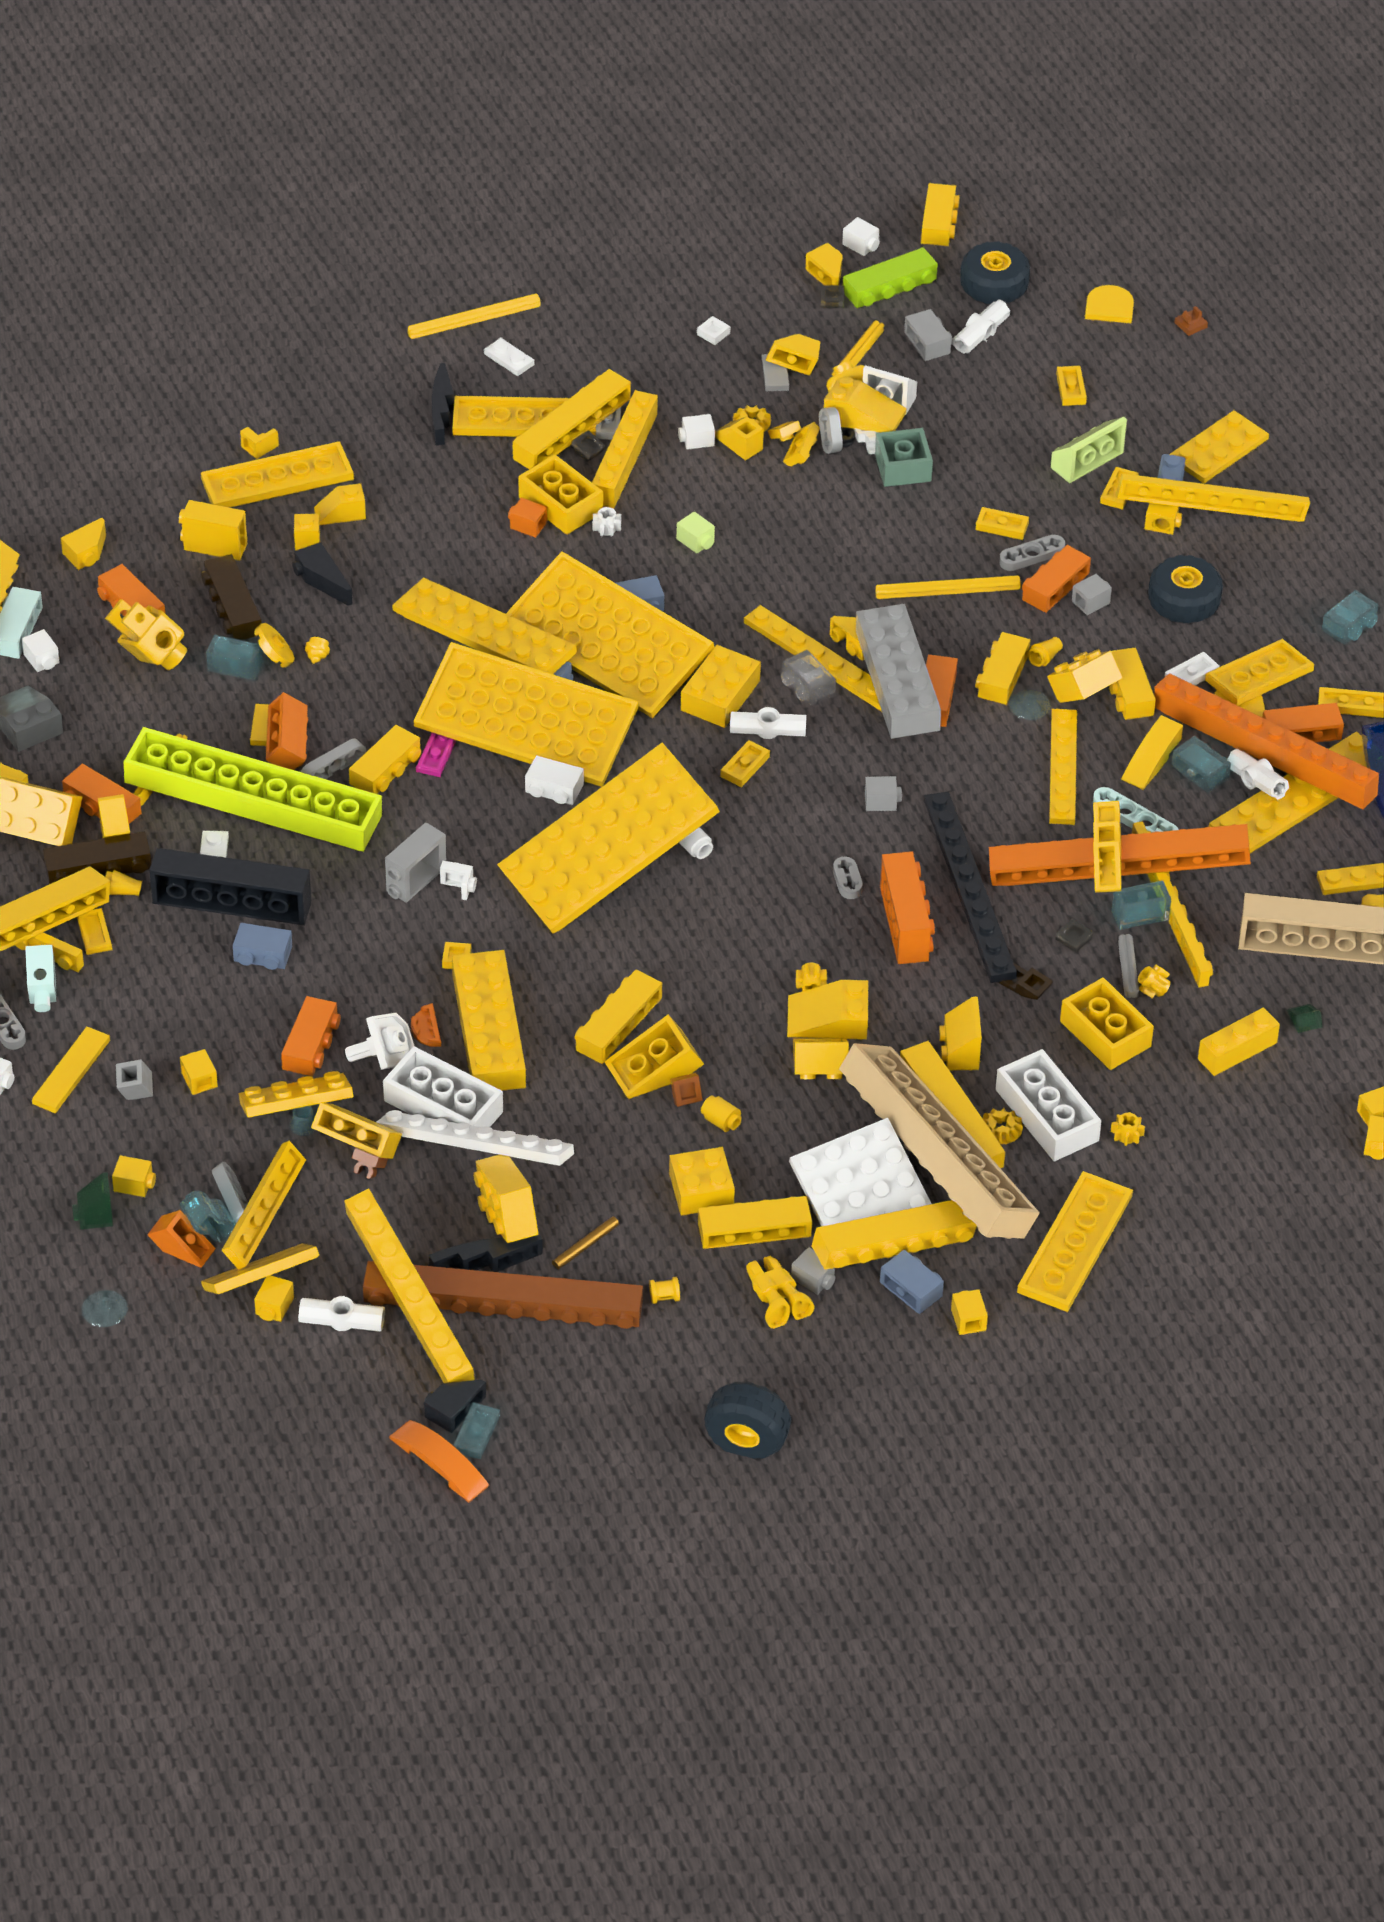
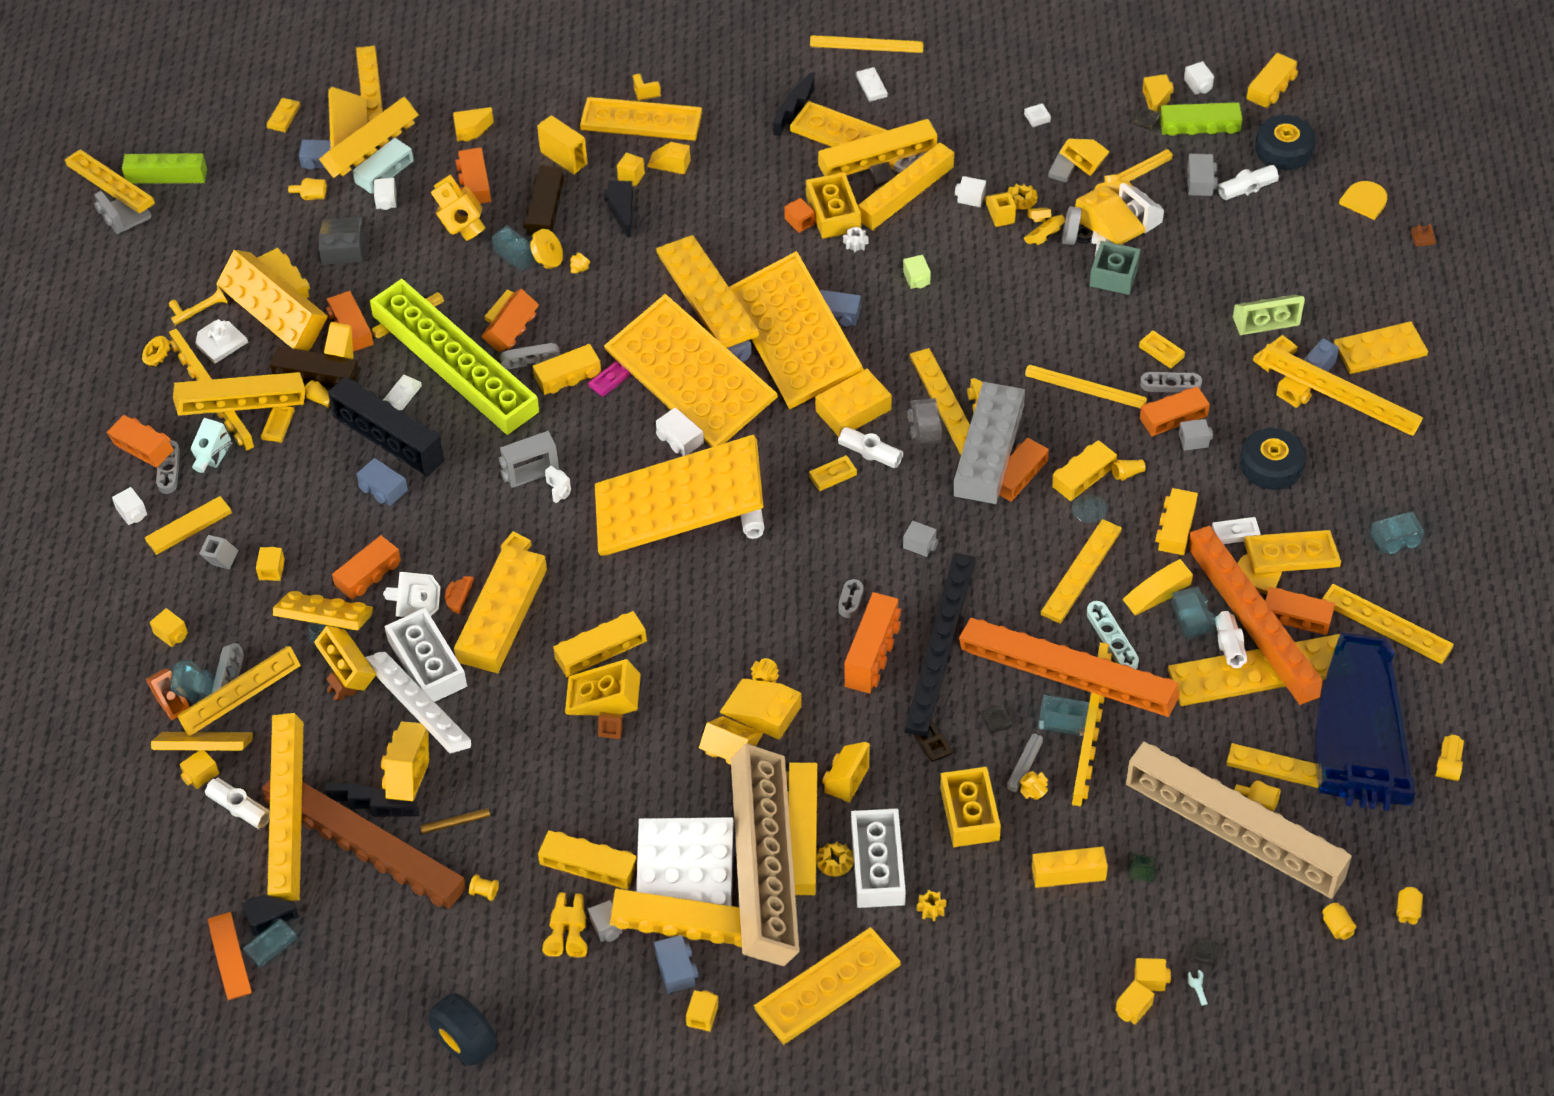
camera: 30 degrees right, 5 degrees up
clear green slope [72,1172,113,1230] -> none
clear light blue piece [82,1290,128,1327] -> none
yellow brick [669,1147,735,1215] -> none
yellow brick [701,1095,742,1132] -> none
yellow brick [1047,649,1122,703] -> none
yellow plate [1056,366,1087,406] -> none
yellow slope [1093,801,1121,893] -> none

